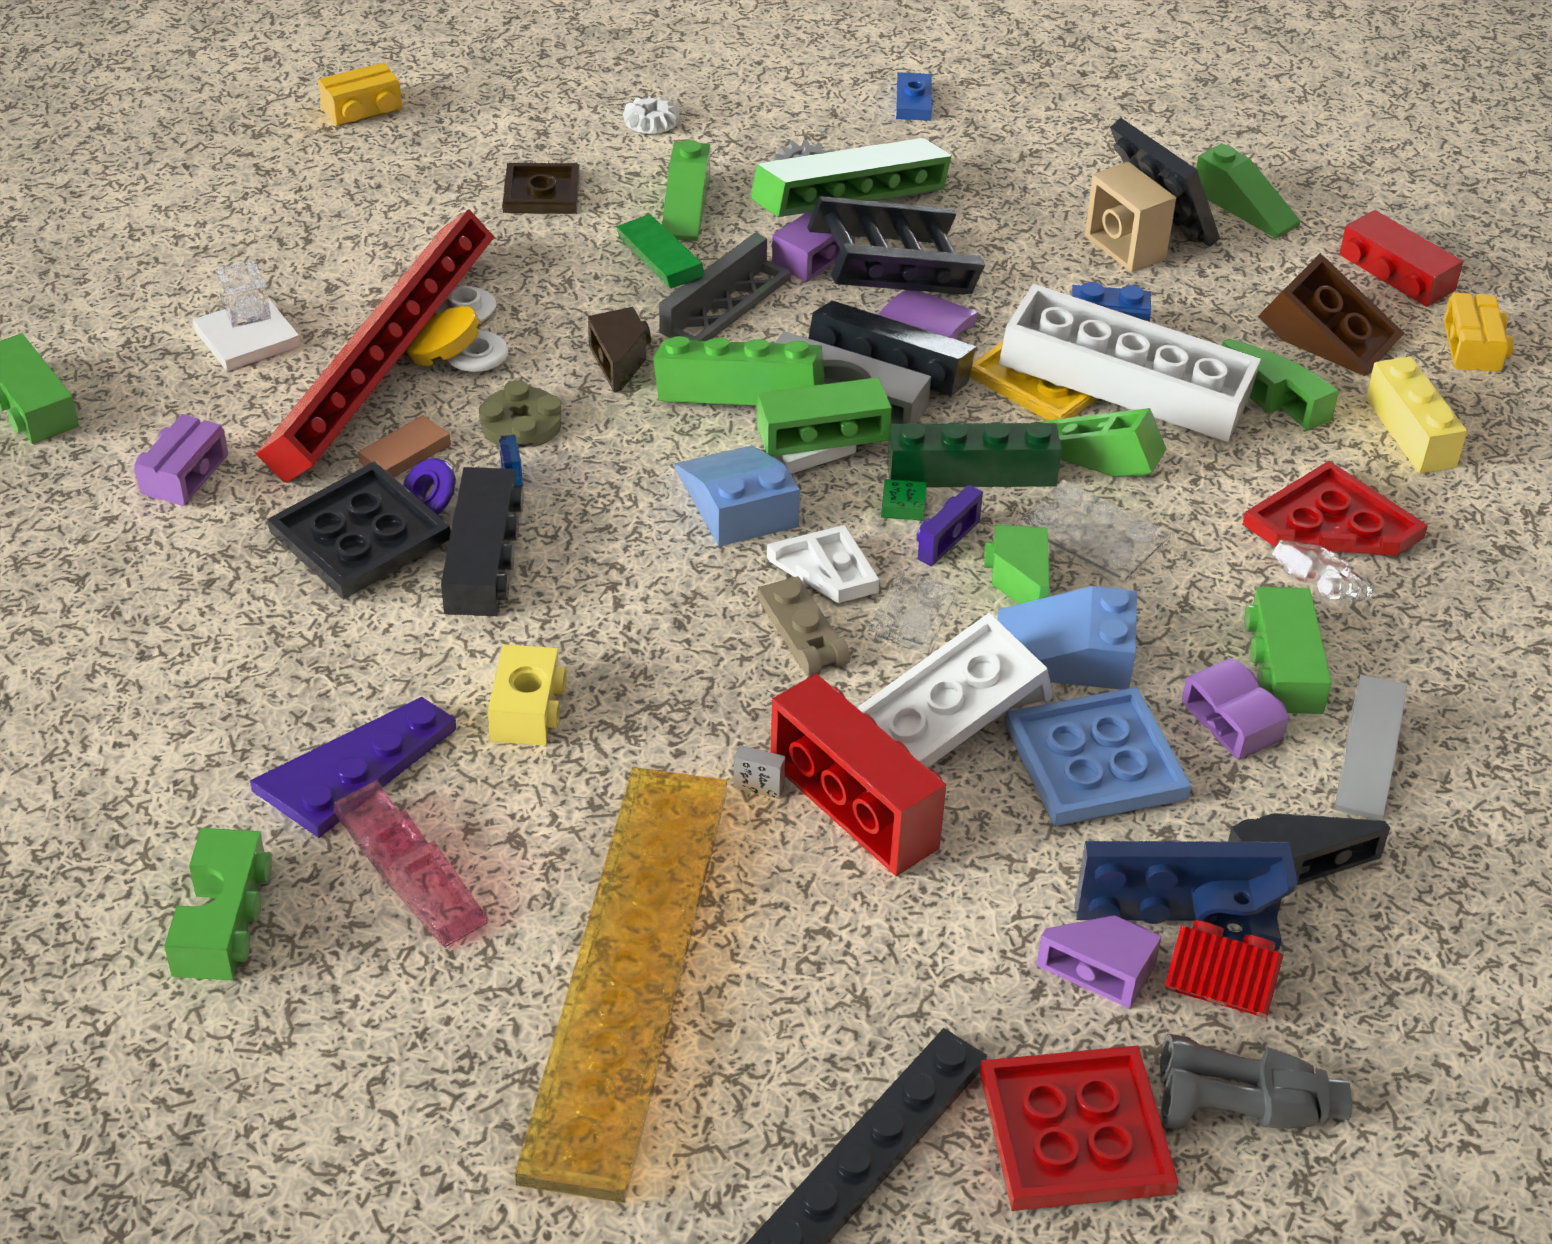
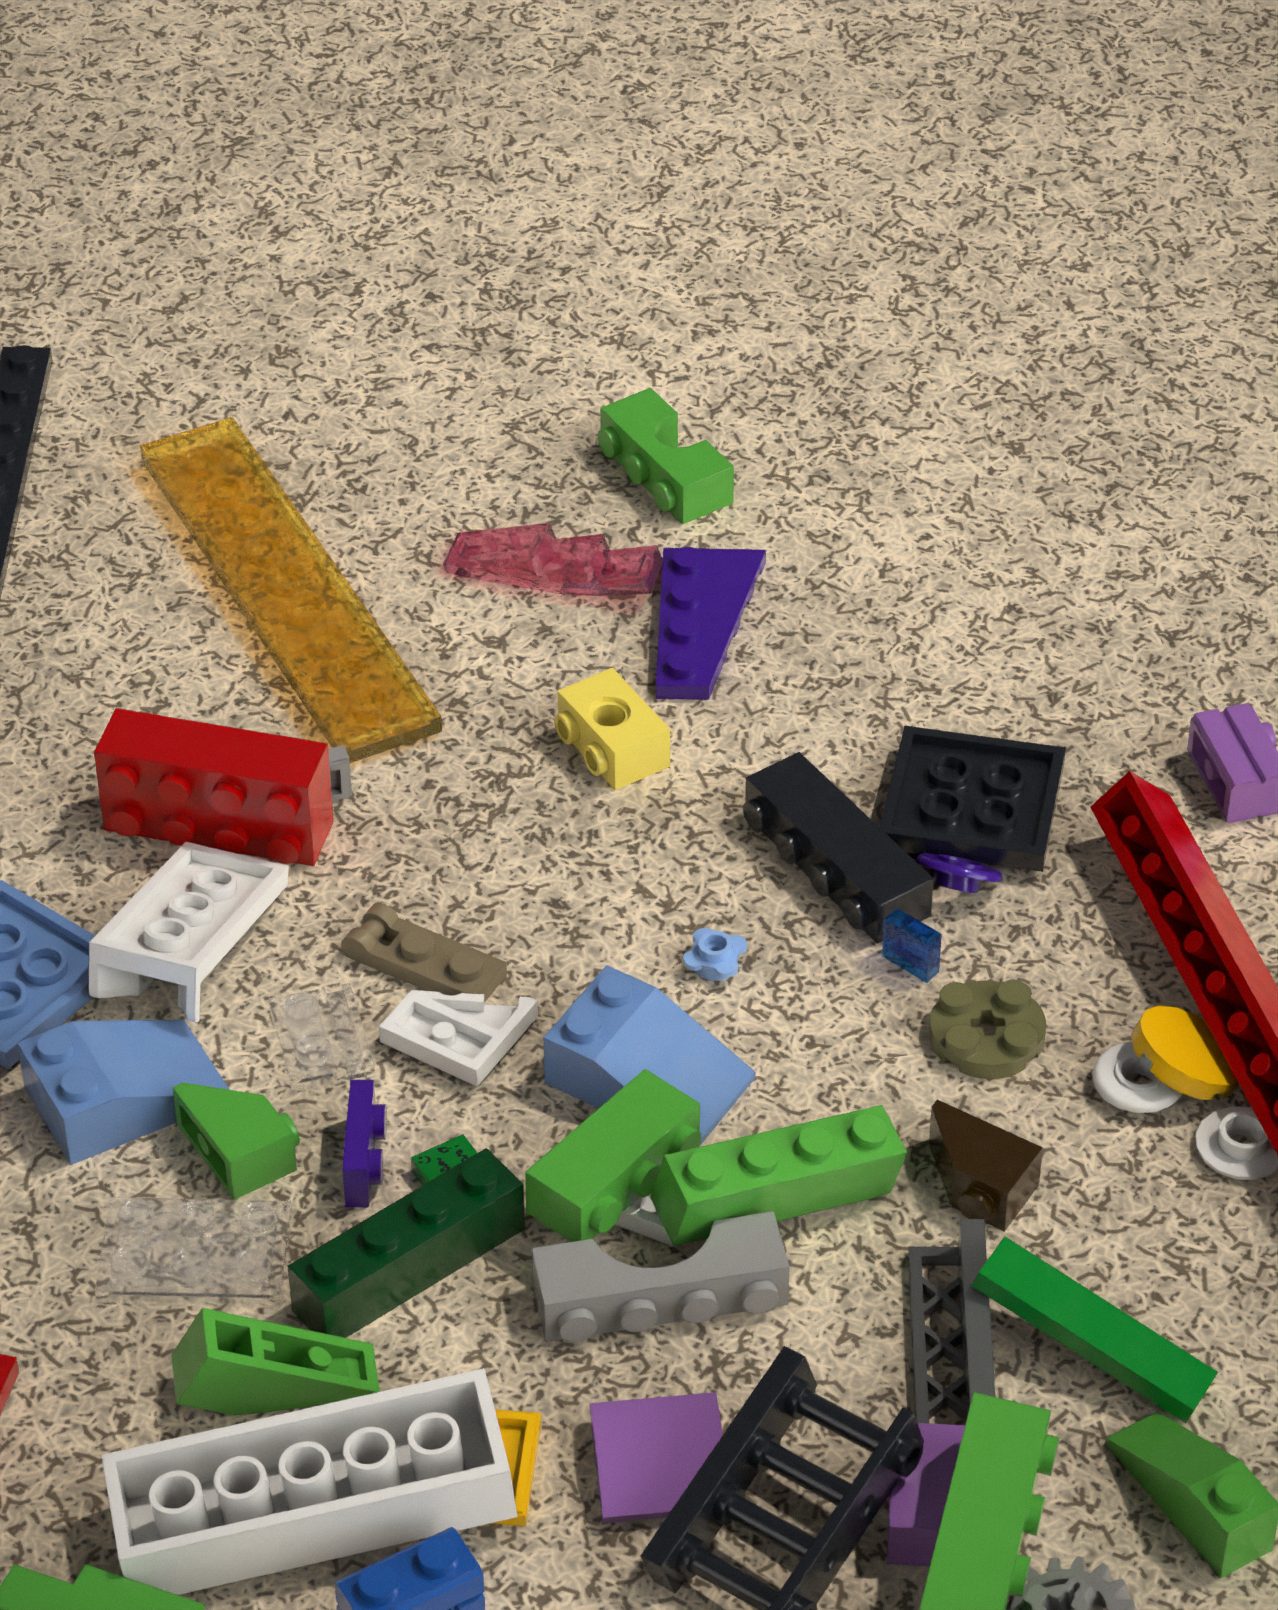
camera: 145 degrees right, 0 degrees up
nougat tile [358,415,451,477] -> none
black brick [808,300,976,396] -> none
none -> light blue plate [683,928,747,981]

